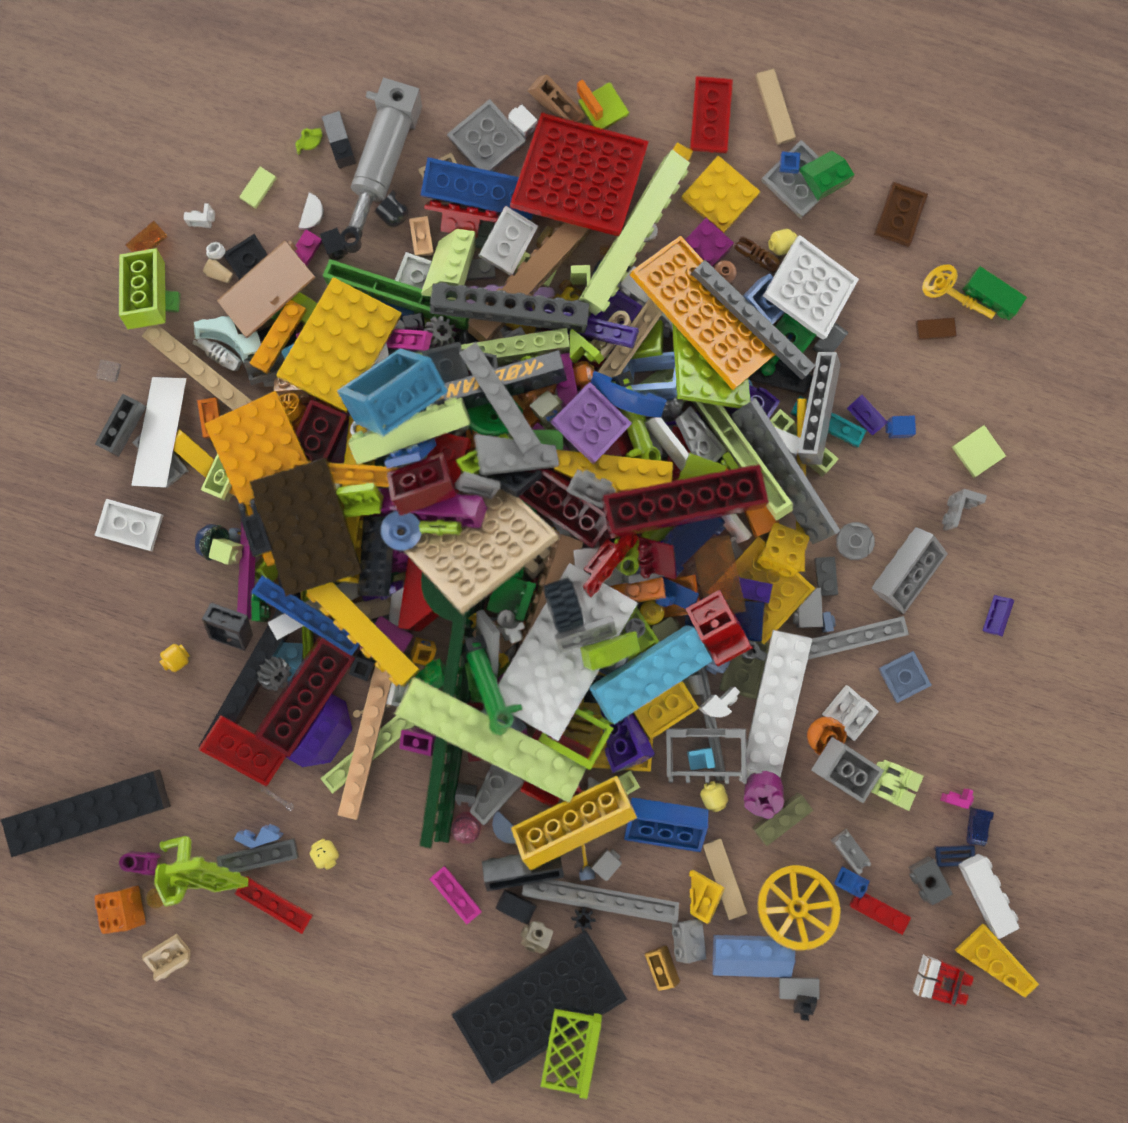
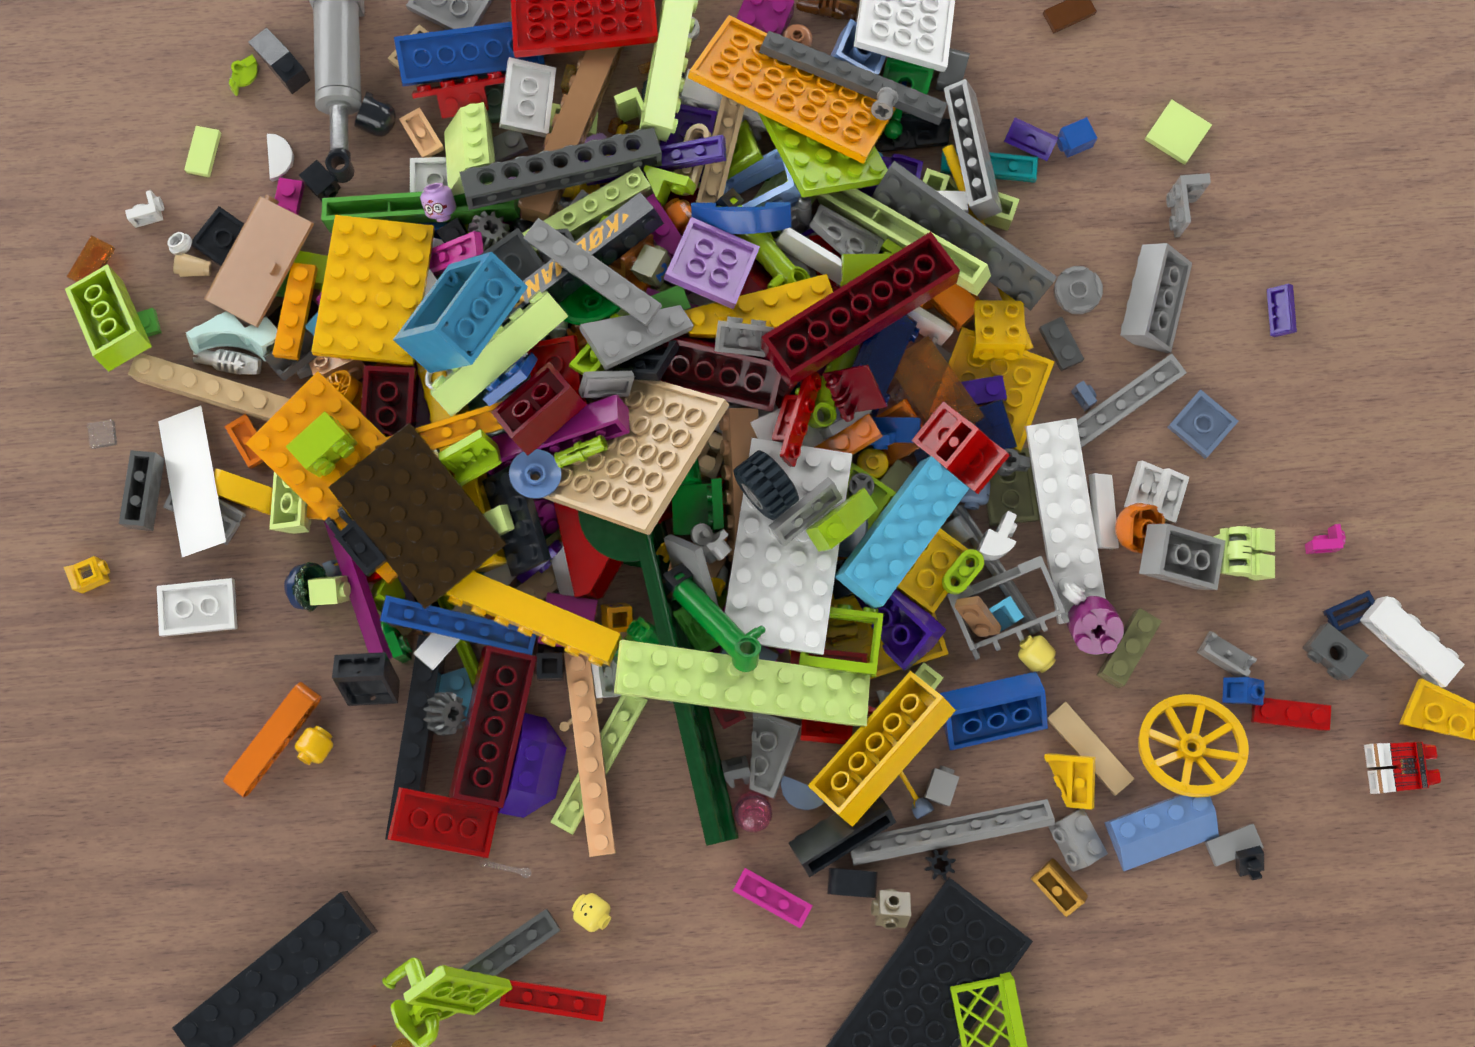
camera: 15 degrees left, 5 degrees down
magenta piece [119,851,161,875] -> none
medium blue slope [234,824,283,848] -> none
magenta brick [399,727,436,756] -> none
light grey slope [793,588,823,628] -> none
clear blue leg [967,807,994,847] -> none
none -> yellow window [64,556,110,594]
none -> orange beam [223,682,322,798]
none -> lime brick [286,411,358,477]
none -> lavender head [420,183,456,222]
none -> yellowish green tile [484,504,515,536]
none -> light grey bush [871,87,899,120]
none -> lime plate [942,549,984,595]
none -> medium nougat plate [955,596,1001,637]
none -> white plate [1062,582,1086,605]
none -> white tile [1089,473,1119,549]

